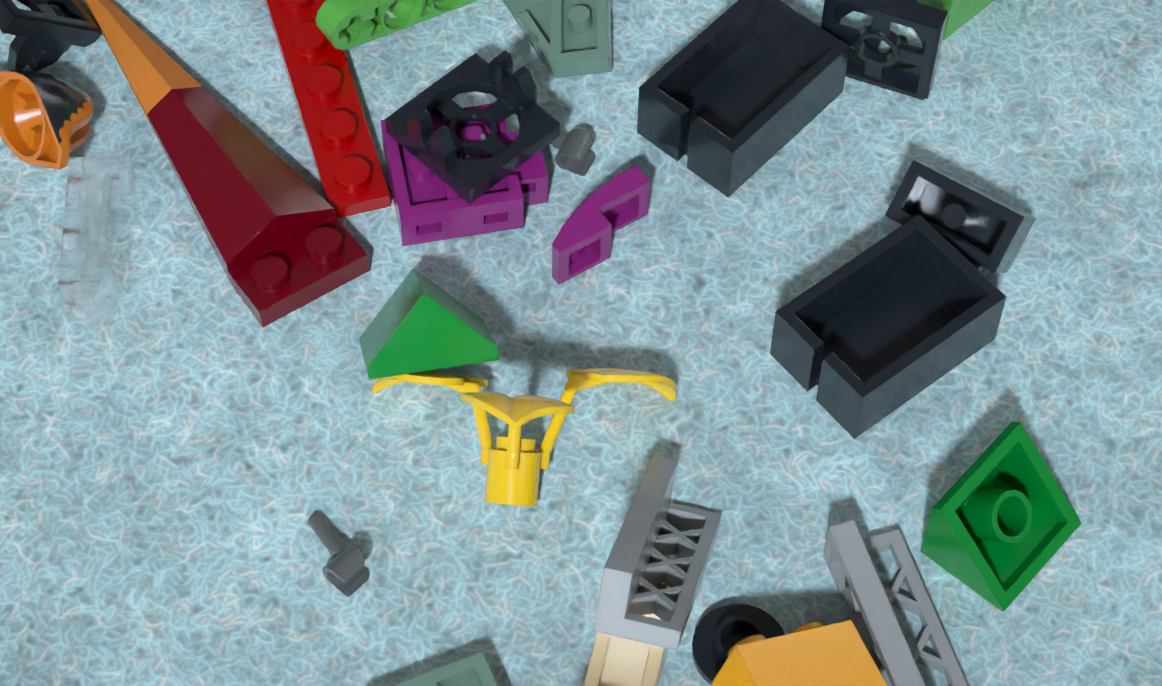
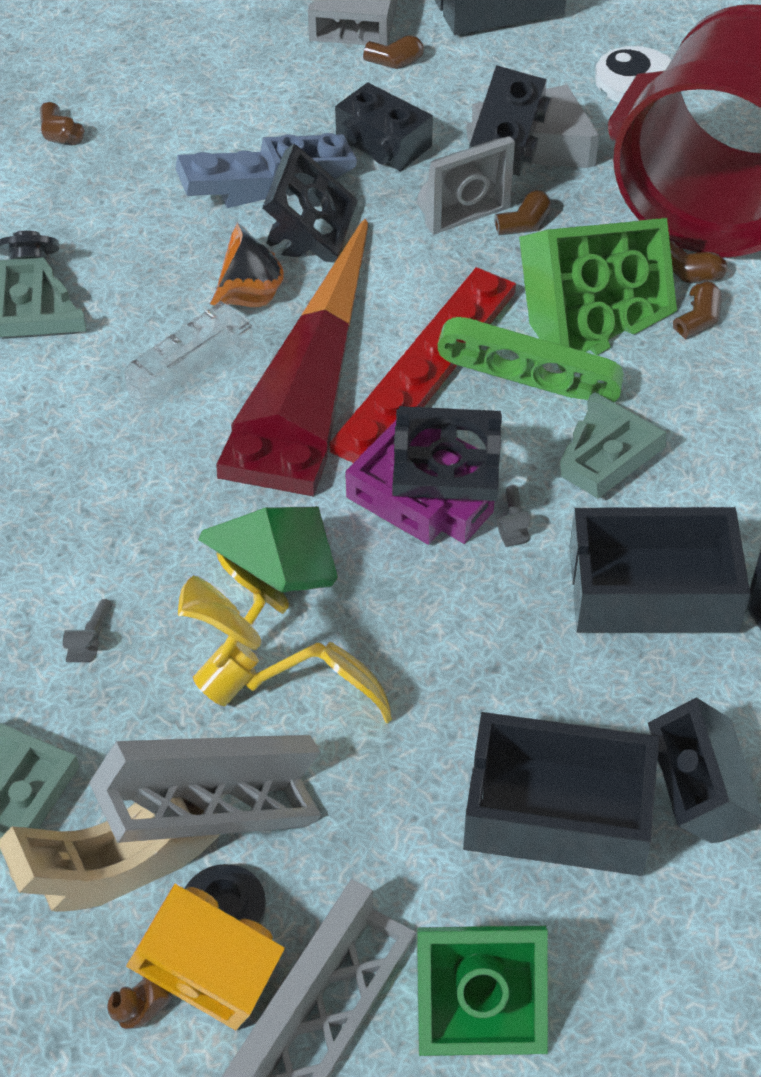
camera: 50 degrees right, 5 degrees down
magenta slope [552,165,650,285] -> none

